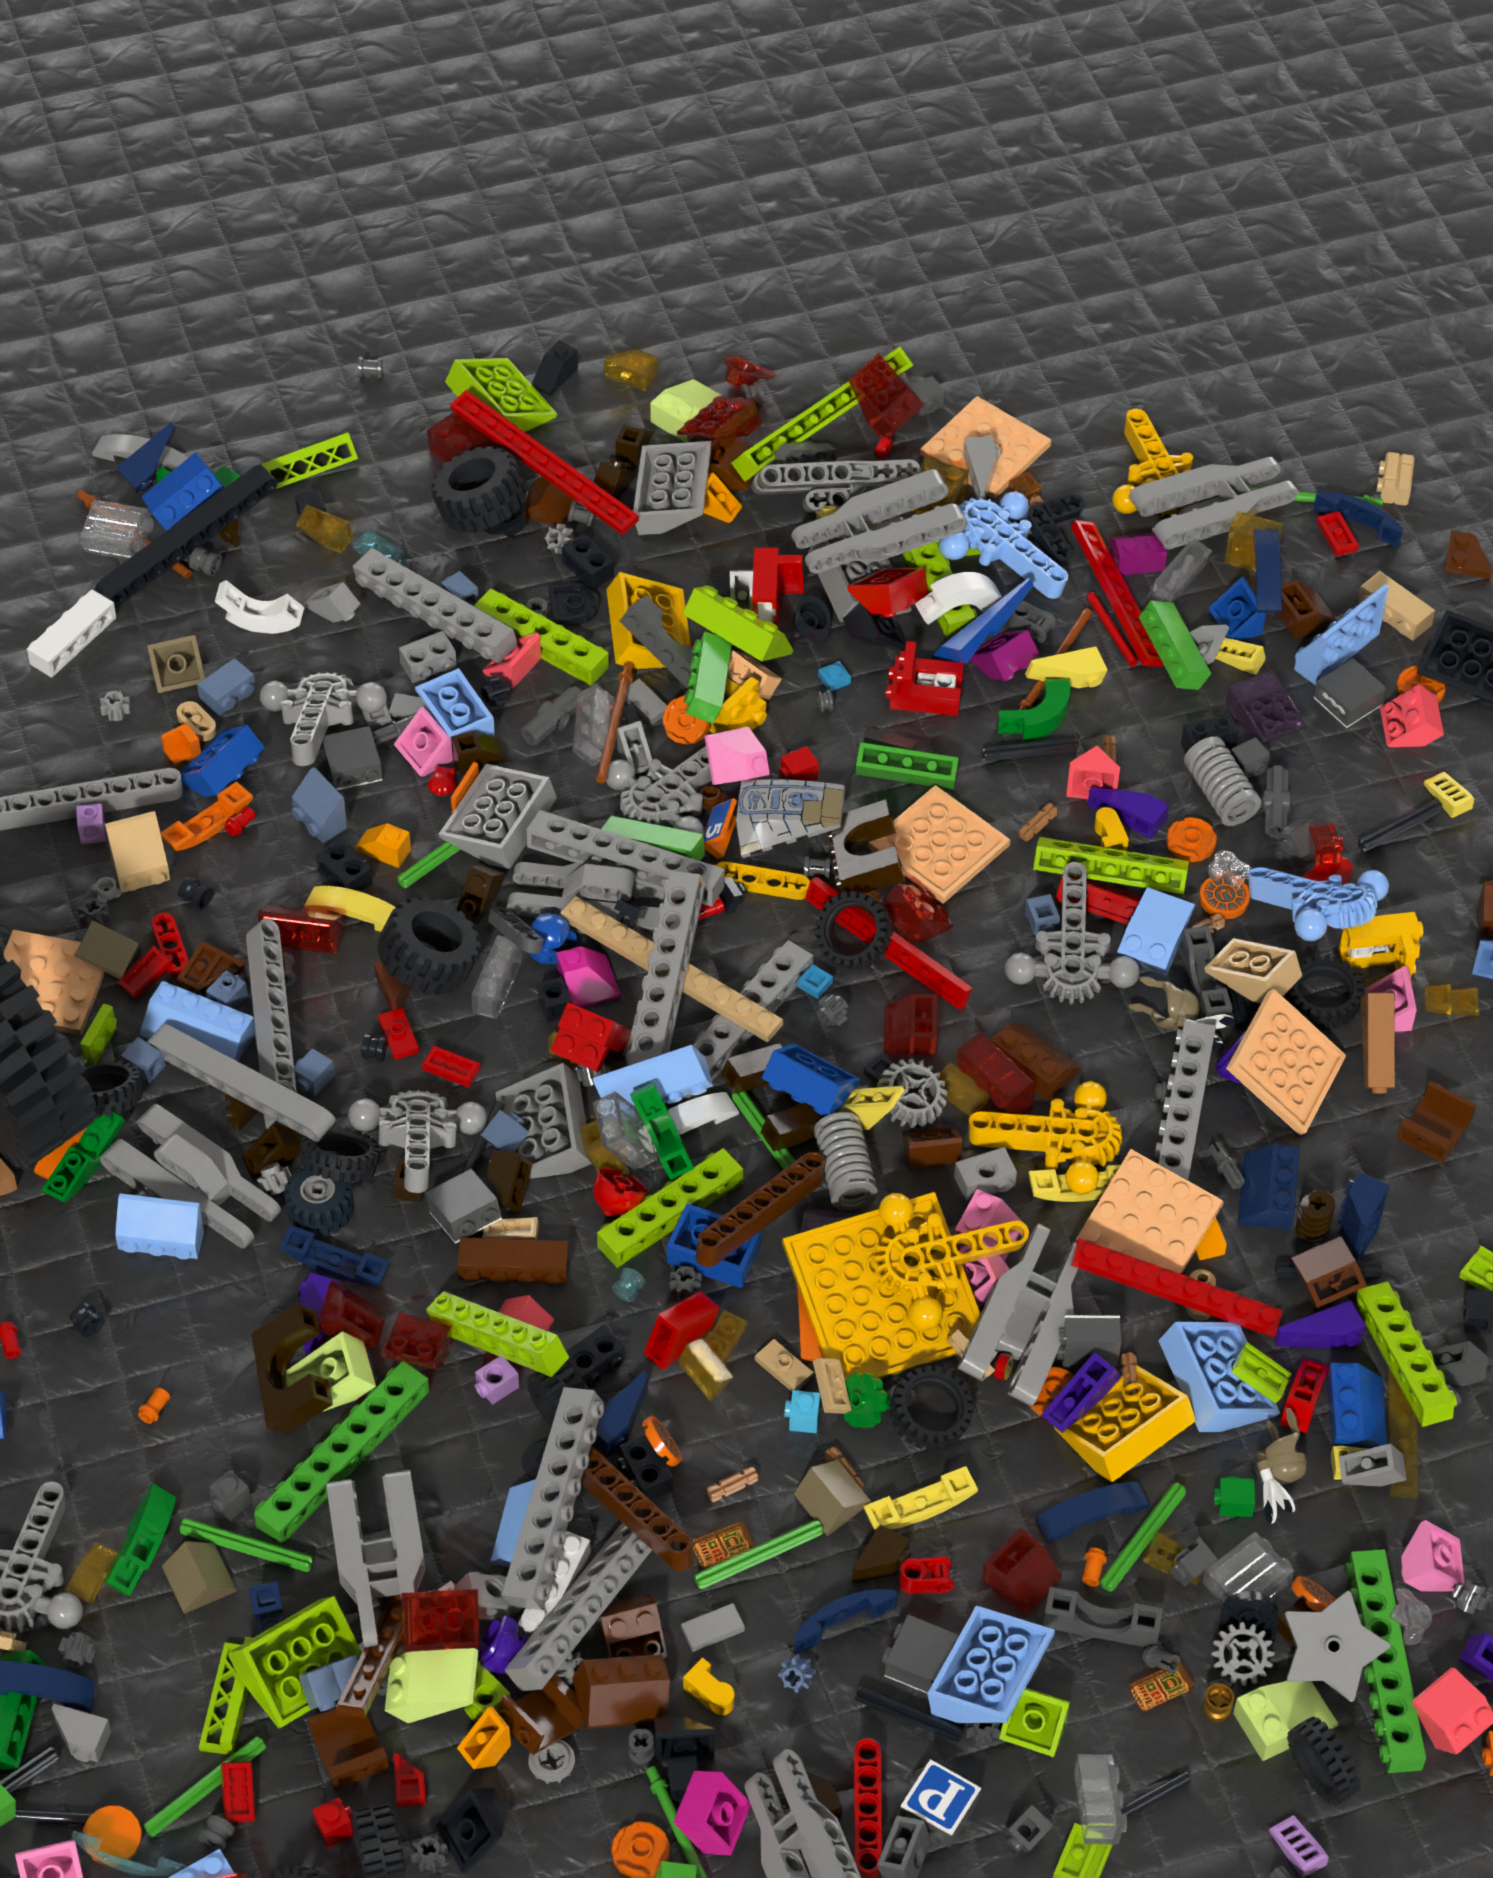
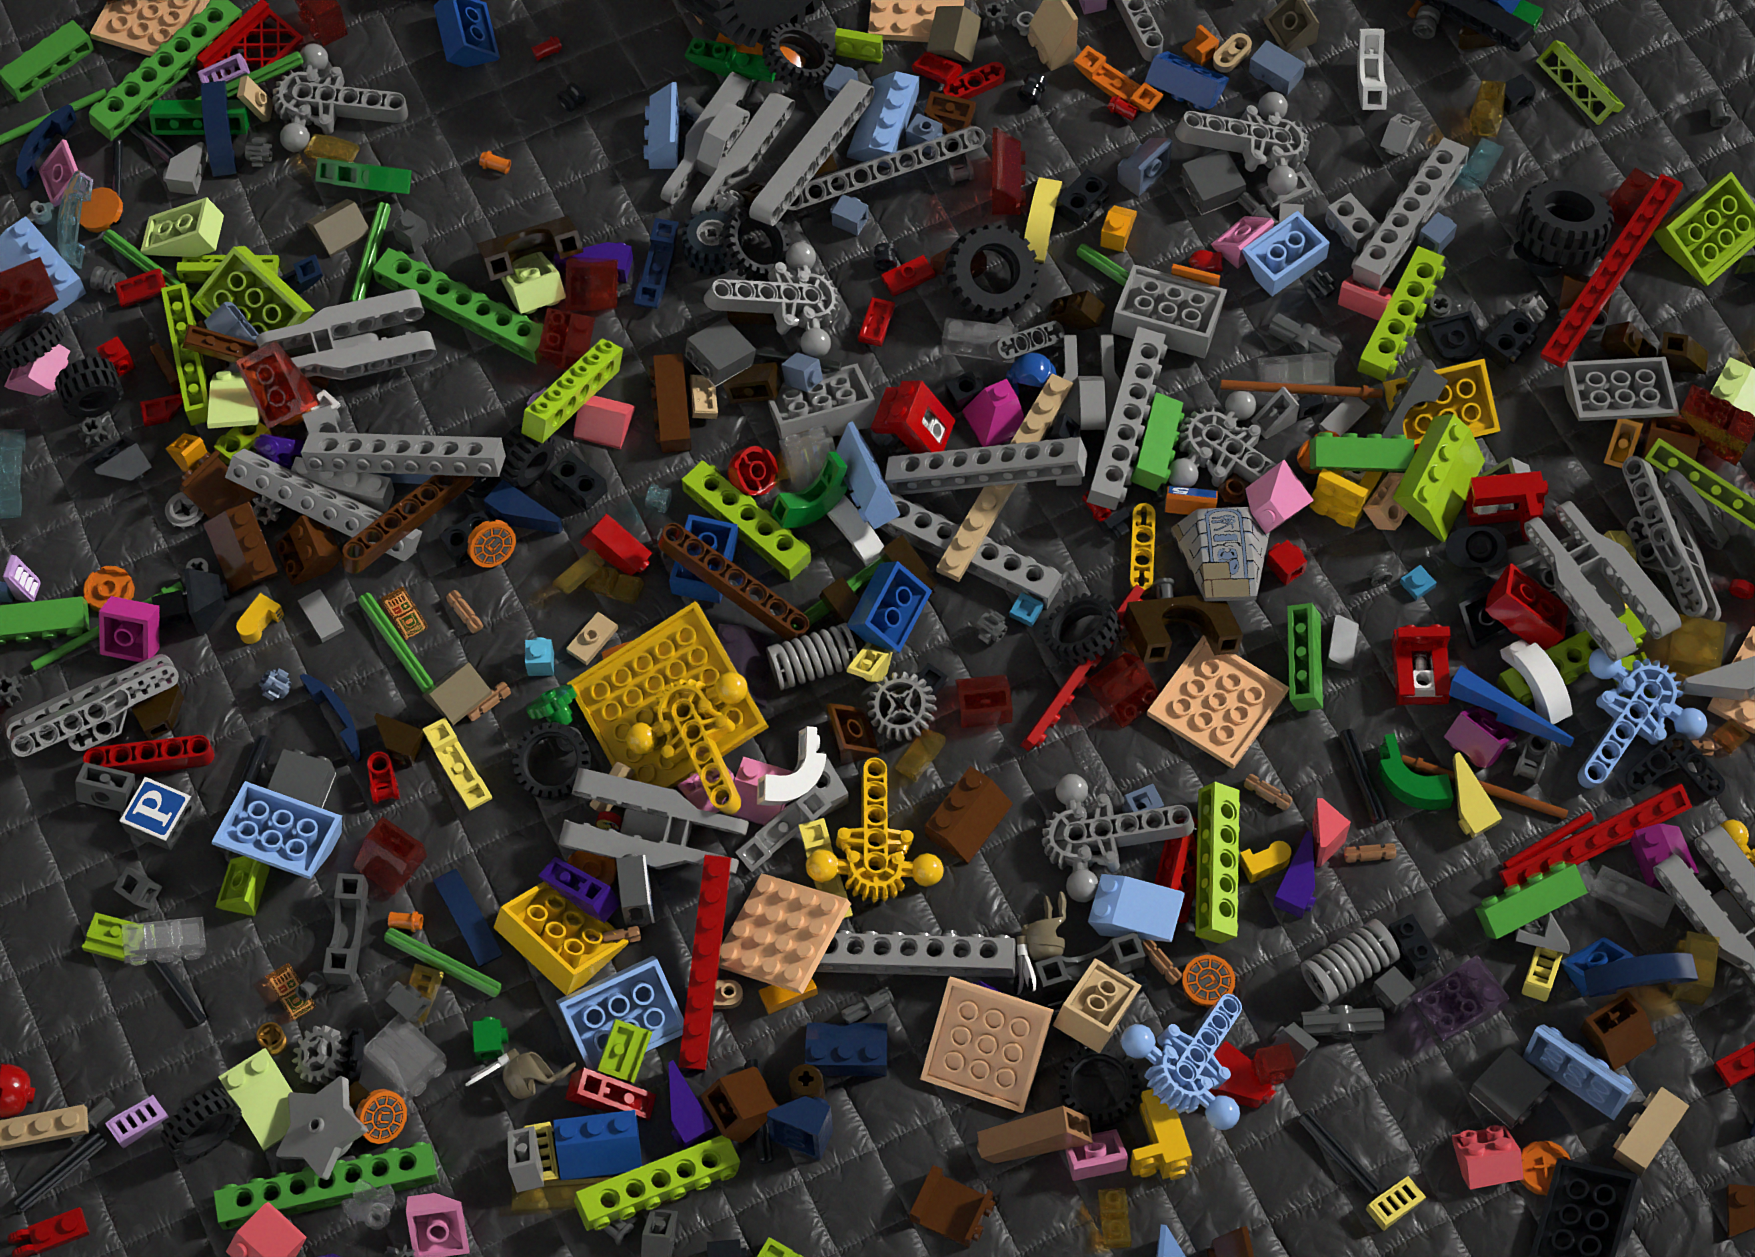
camera: 85 degrees right, 10 degrees up
dark brown slope [451,731,507,773] -> none
tan plate [813,1357,852,1414] -> none
clear red slope [957,1032,1034,1114] -> none
orange tile [1166,817,1217,862] -> none
clear plate [1207,850,1253,889] -> none
none -> yellowish green slope [140,197,224,257]
none -> lime brick [161,283,210,426]
none -> light grey slope [735,784,832,872]
none -> white arch [757,726,826,806]

